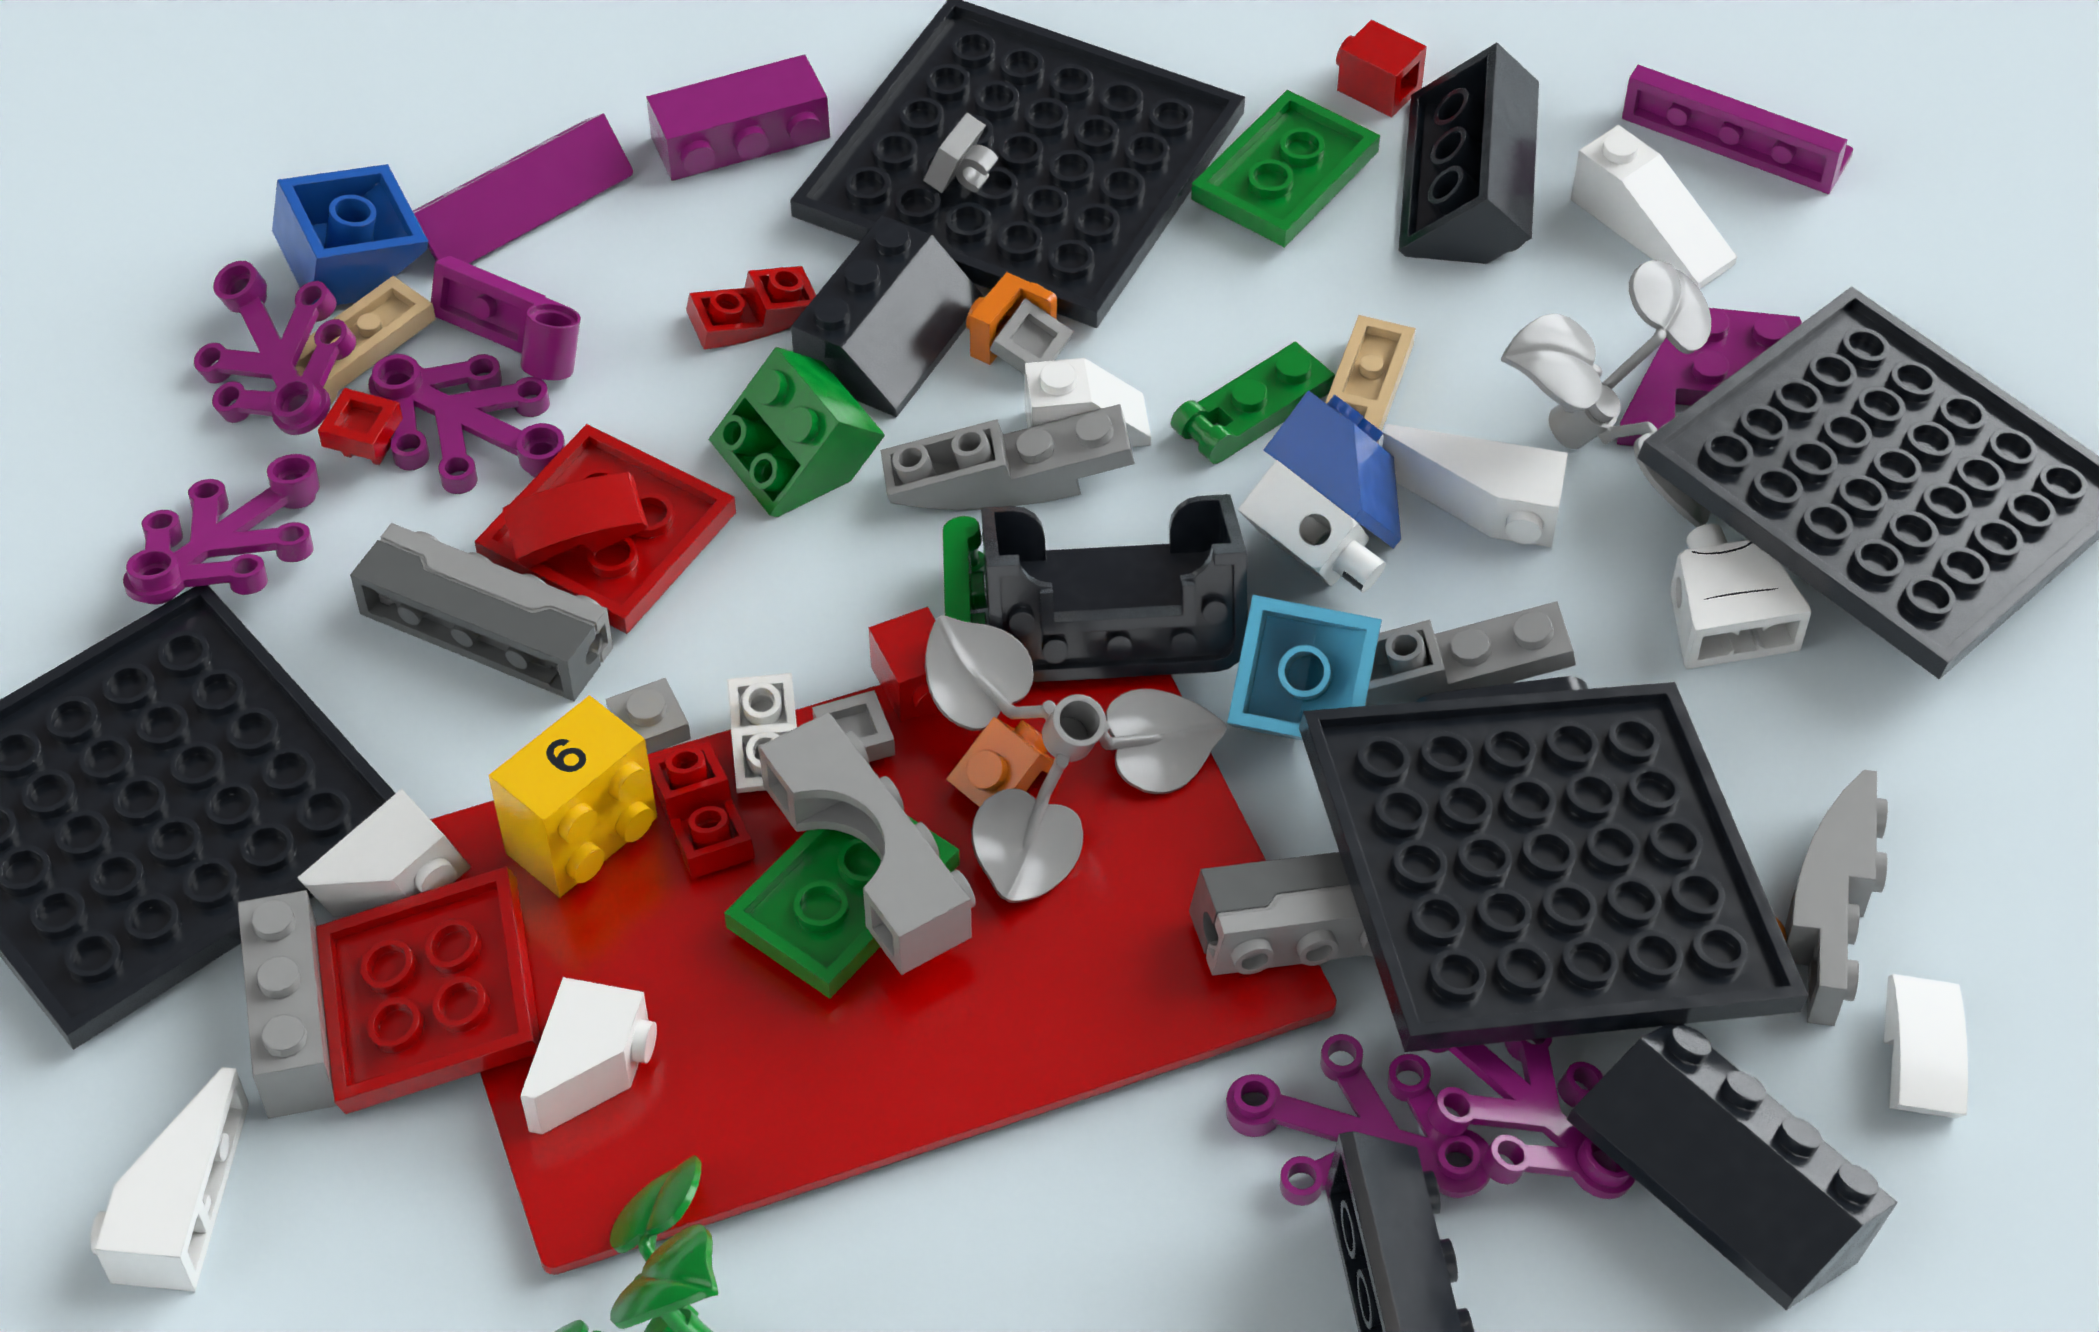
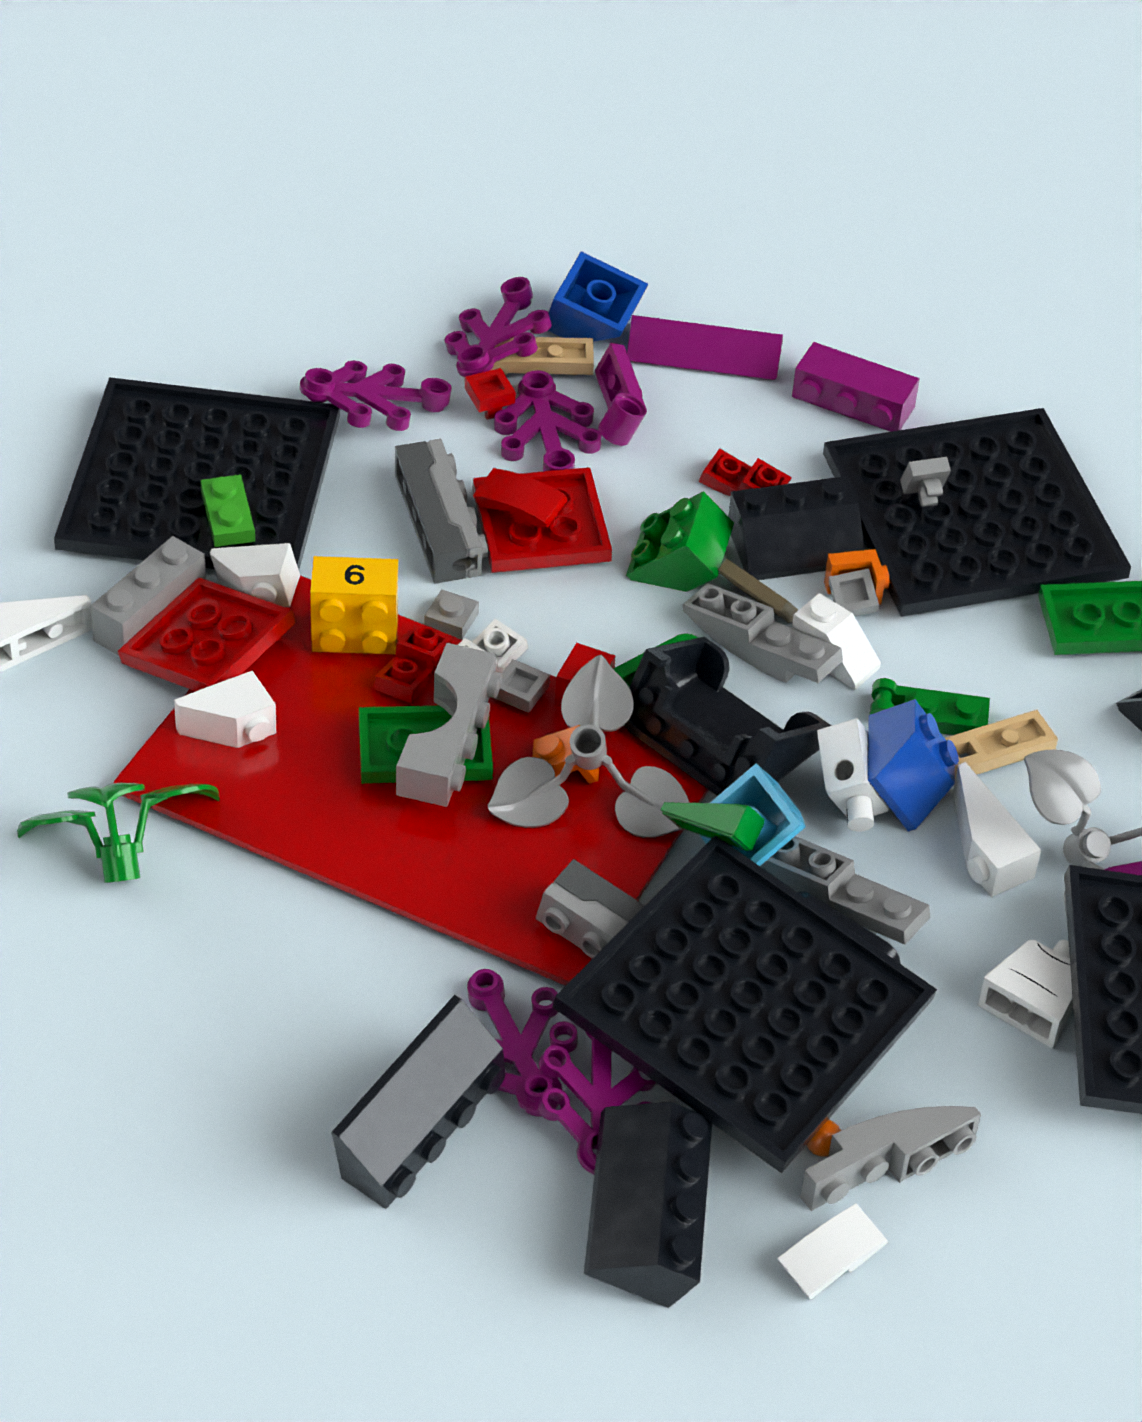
camera: 45 degrees right, 5 degrees down
none -> bright green plate [201,475,255,547]
none -> green slope [661,802,764,851]
none -> dark tan tile [718,558,798,623]

